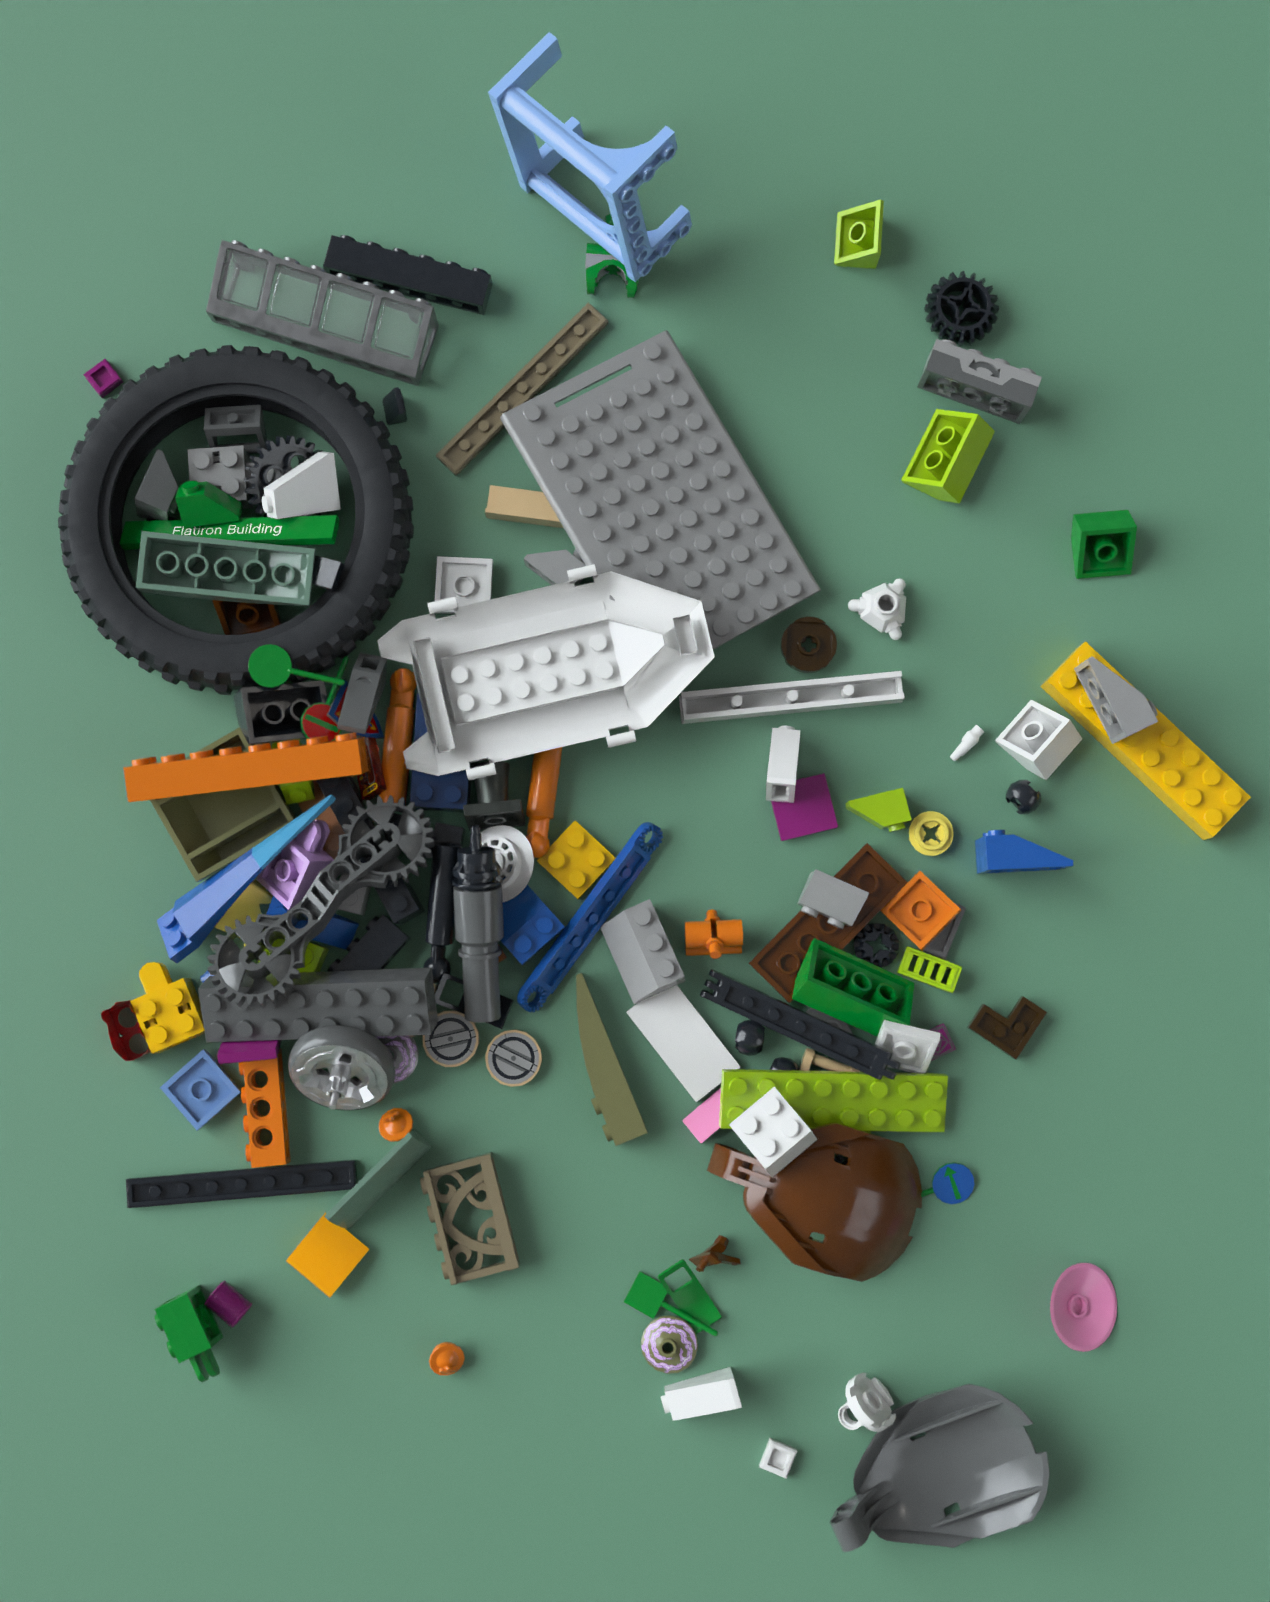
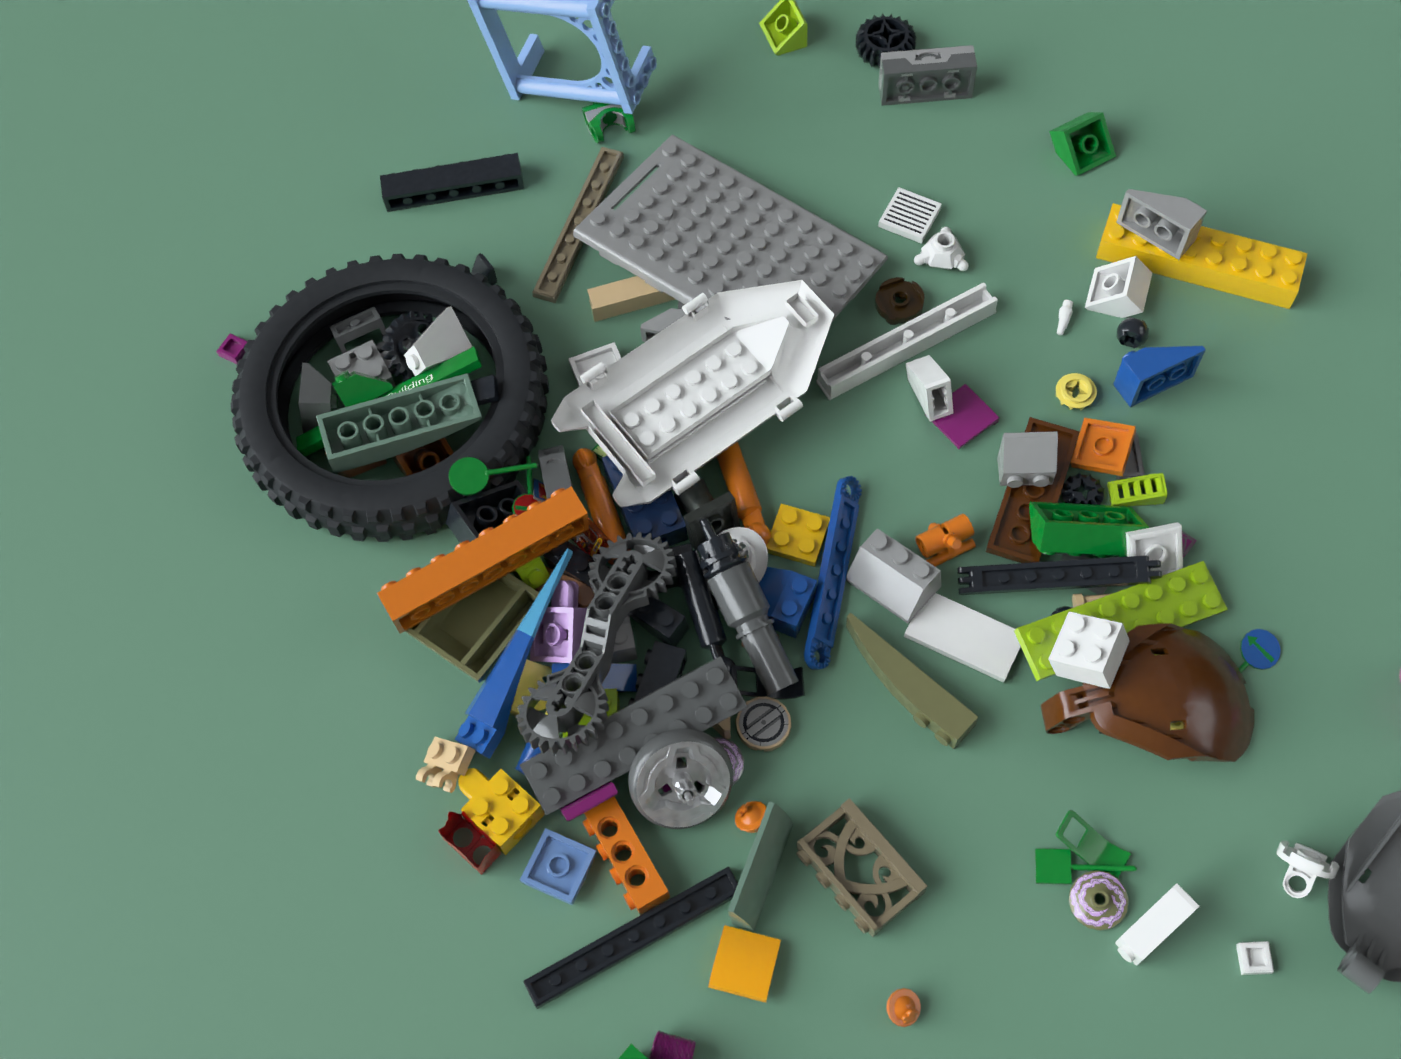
camera: 15 degrees left, 20 degrees down
window [206,240,439,386] -> none
tile [485,1030,542,1087] -> none
bright pink slope [682,1087,721,1143] -> none
reddish brown piece [689,1235,741,1272] -> none
black piece [735,1020,765,1056] -> none
lime slope [845,787,912,832] -> none
lime slope [901,409,995,504] -> none
dark brown plate [967,996,1047,1059] -> none
none -> tan plate [416,737,476,793]
none -> white tile [878,187,942,244]

